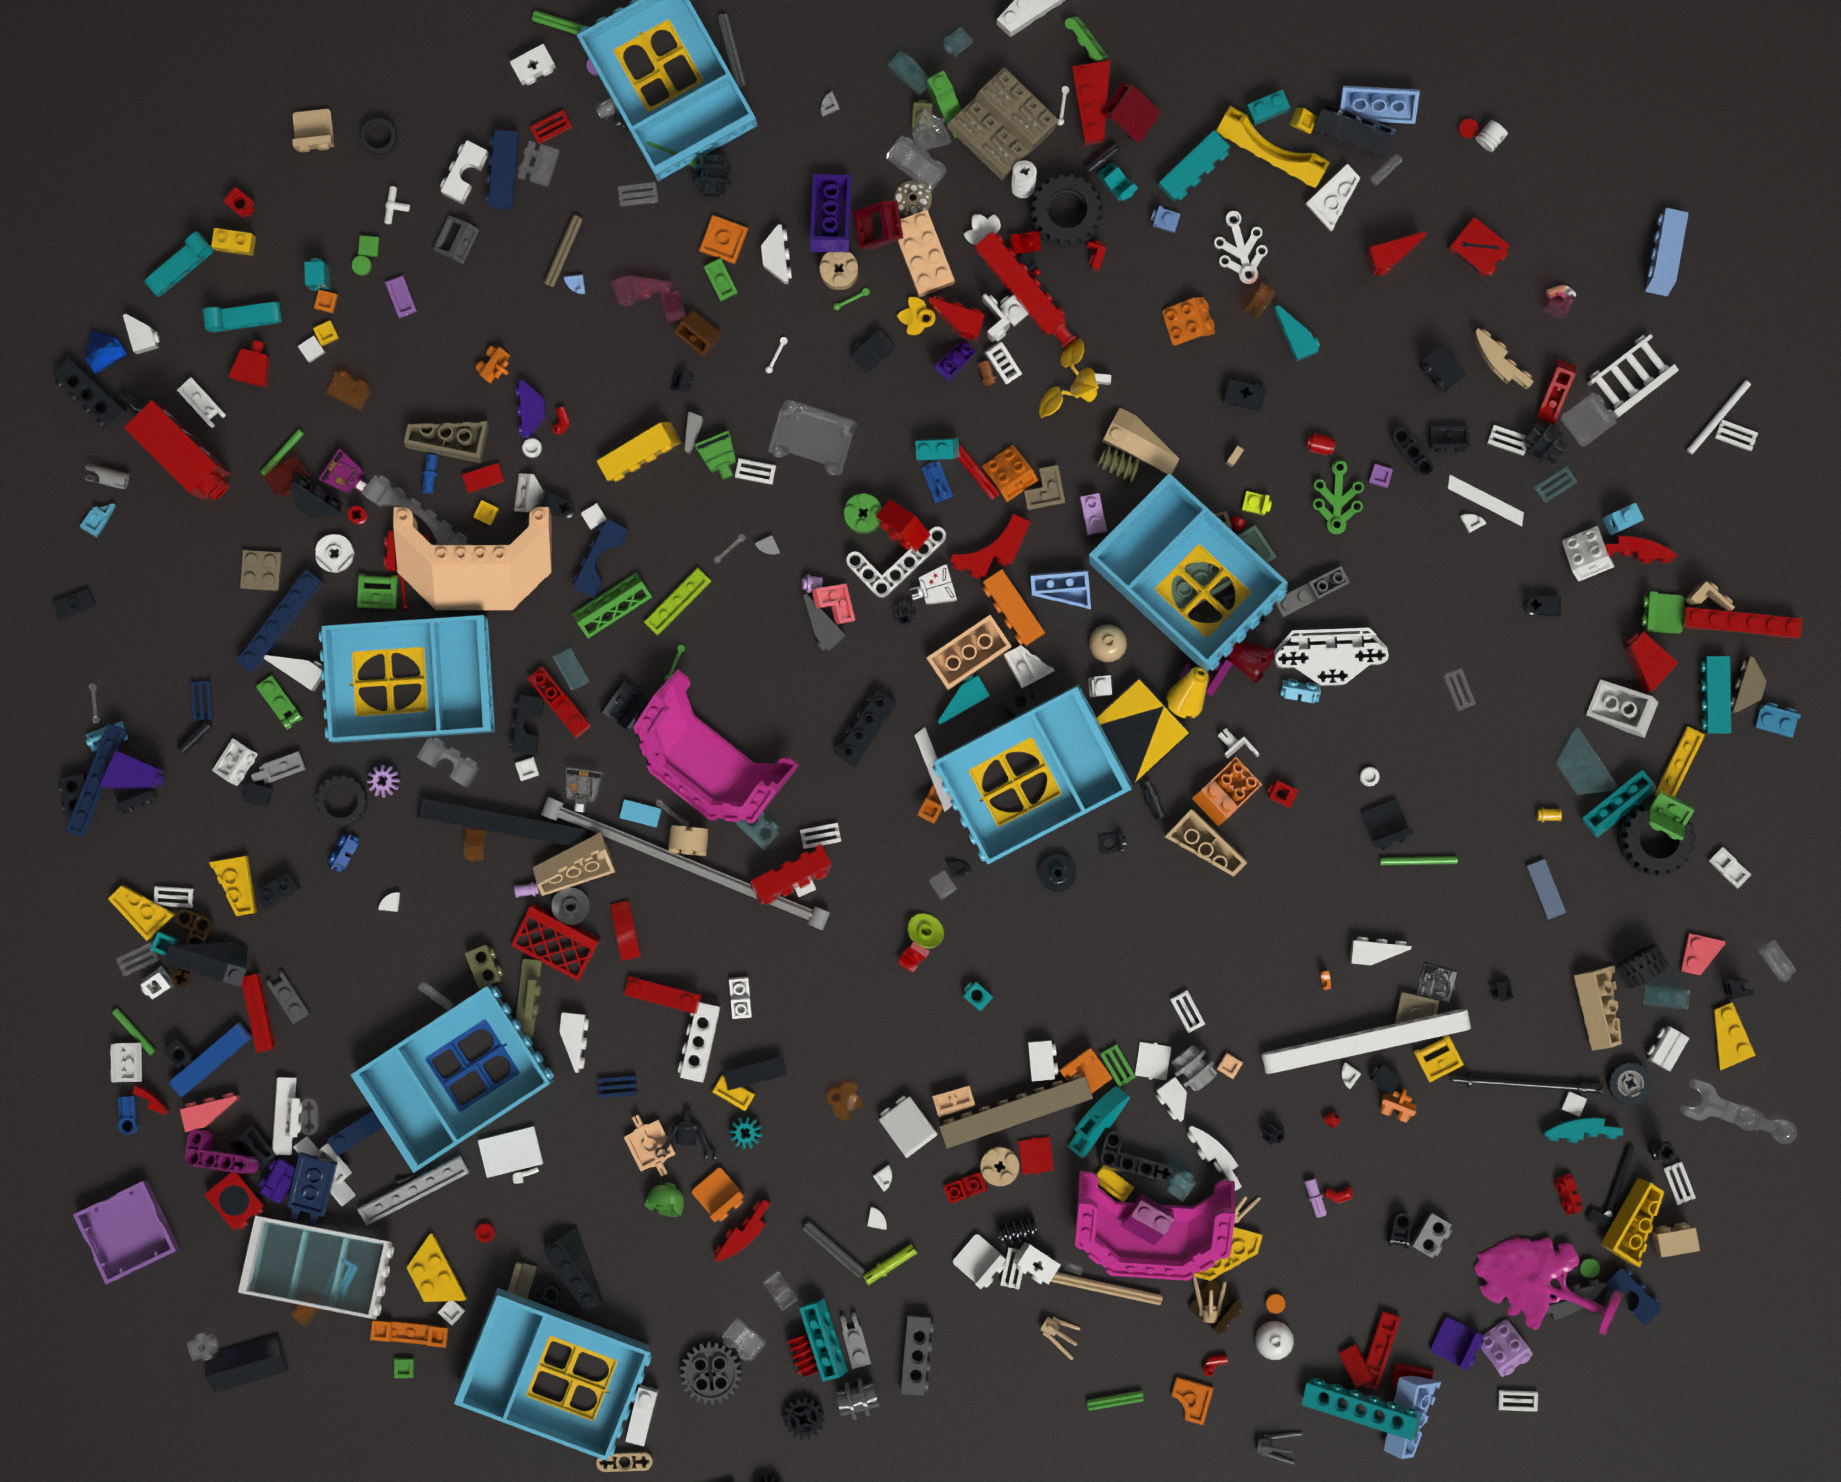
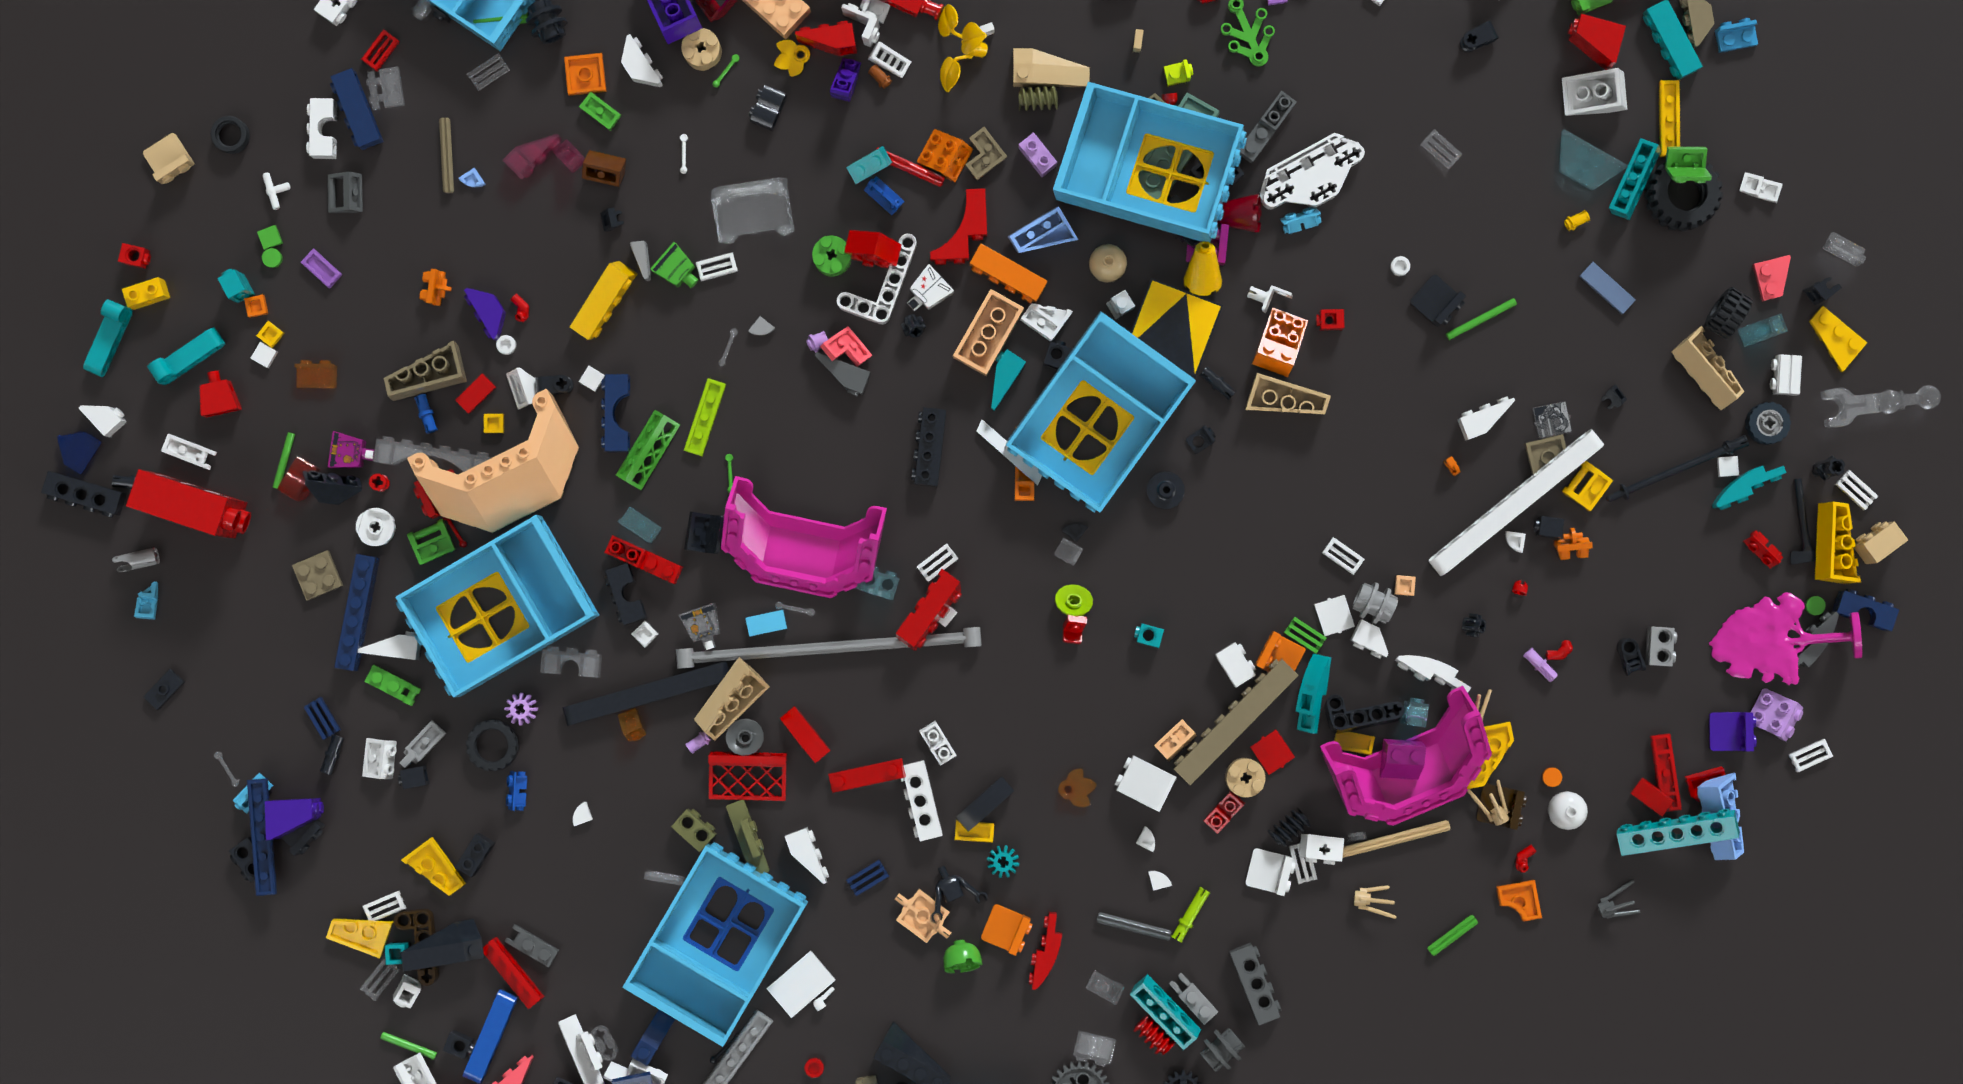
camera: 25 degrees left, 0 degrees up
tan brick [668,826,708,856] -> none

